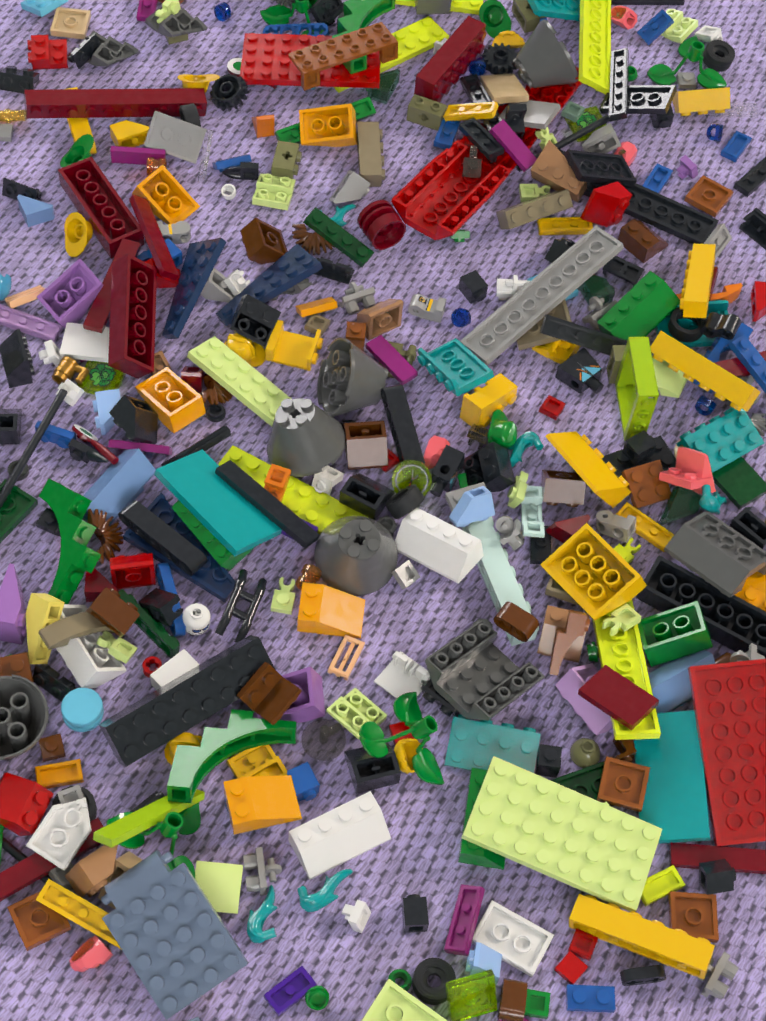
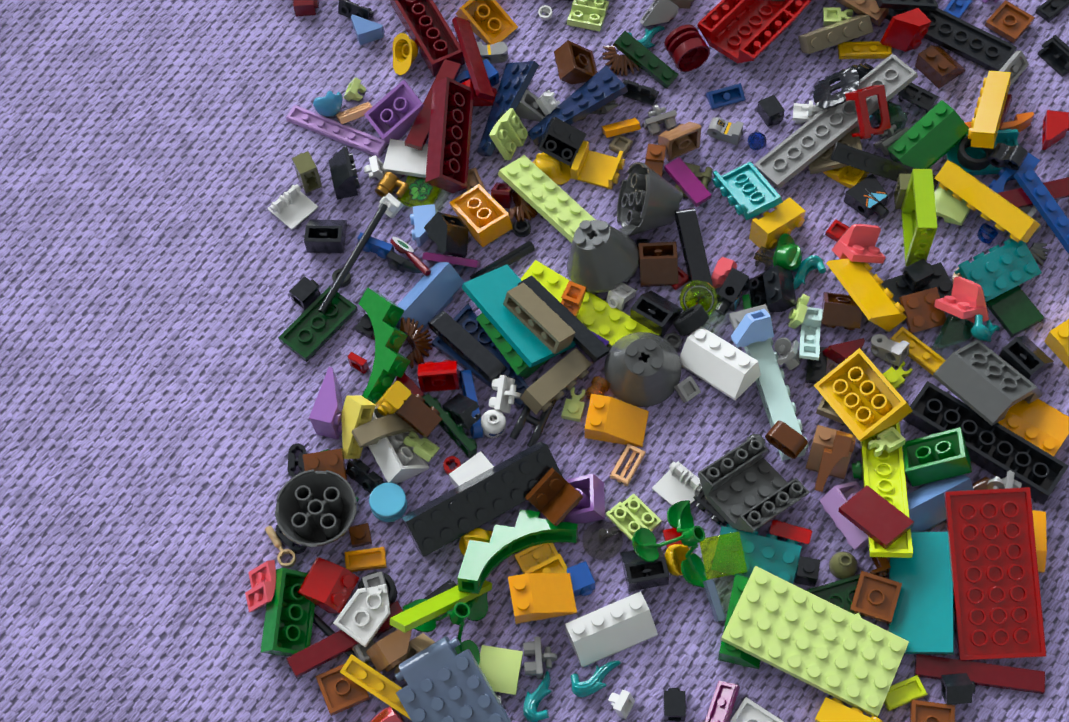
camera: 15 degrees right, 5 degrees up
plate [449,230,470,242] -> none
none -> yellowish green tile [343,77,366,101]
none -> red tile [347,352,369,374]
none -> yellow brick [376,381,412,416]
none -> yellowish green slope [489,108,528,160]
none -> white hips [489,375,521,414]
none -> dark tan brick [503,282,576,354]
none -> dark tan brick [520,348,592,415]
none -> clear neon green tile [699,531,747,580]
none -> sand blue tile [703,579,726,621]
none -> blue slope [705,83,746,109]
none -> red slope [769,520,813,544]
none -> black piece [813,67,859,110]
none -> coral piece [832,224,886,264]
none -> red panel [845,85,891,139]

